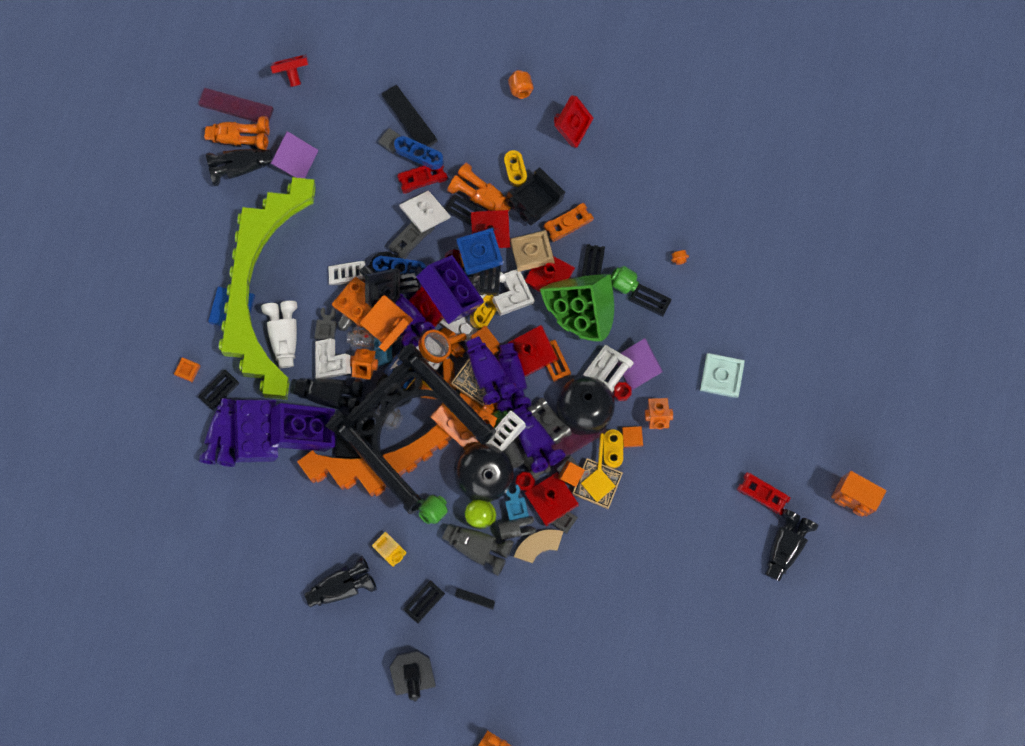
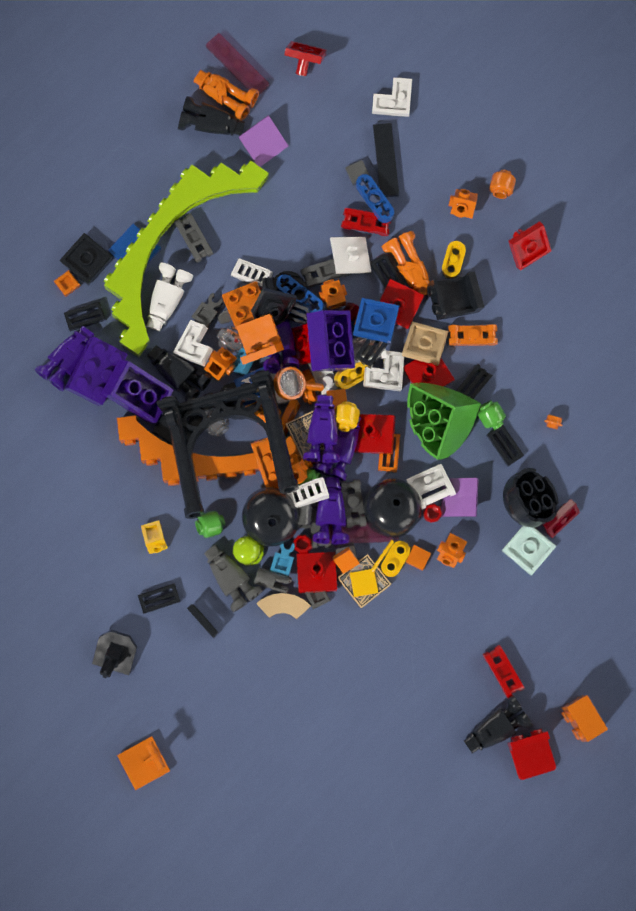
camera: 25 degrees right, 5 degrees up
black piece [304,555,377,607] -> none
none -> black plate [59,233,113,286]
none -> dark grey plate [174,213,214,263]
none -> orange brick [319,279,347,310]
none -> yellow head [335,401,360,432]
none -> white plate [372,78,412,117]
none -> orange brick [448,189,478,219]
none -> black cylinder [503,468,559,528]
none -> red bracket [508,729,556,780]
none -> dark red plate [543,499,580,538]

